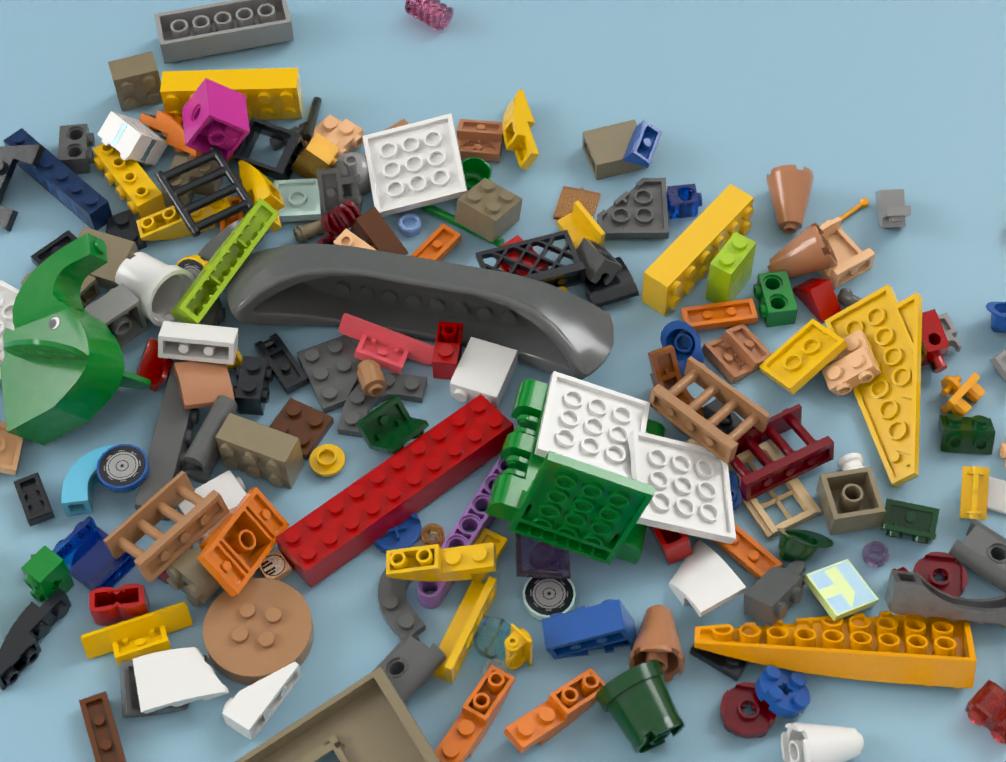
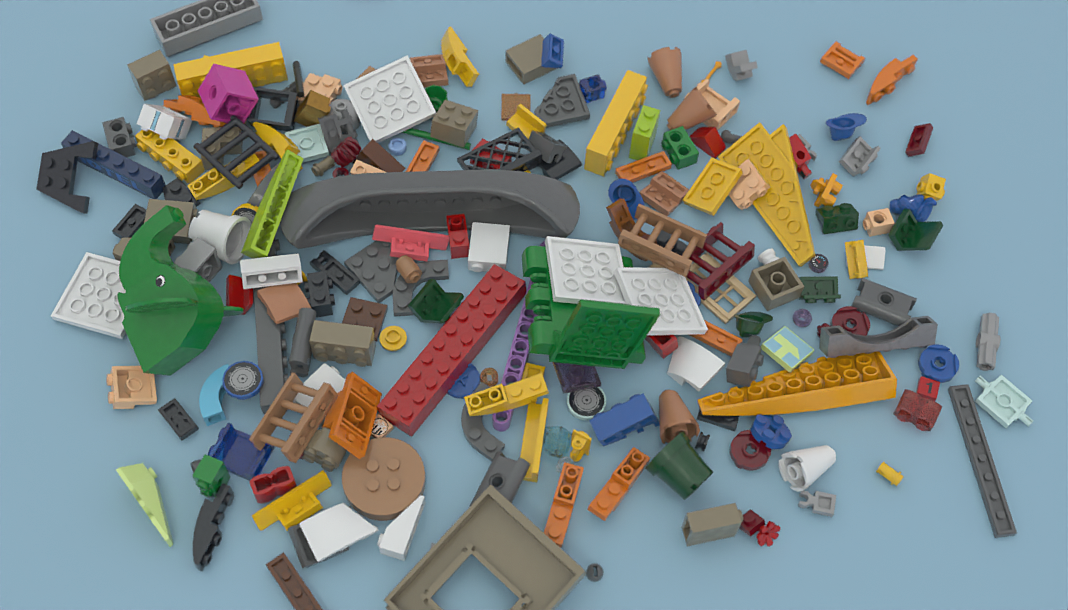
camera: 20 degrees left, 5 degrees up
none -> black bush [695,432,710,452]
none -> tile [809,254,829,273]

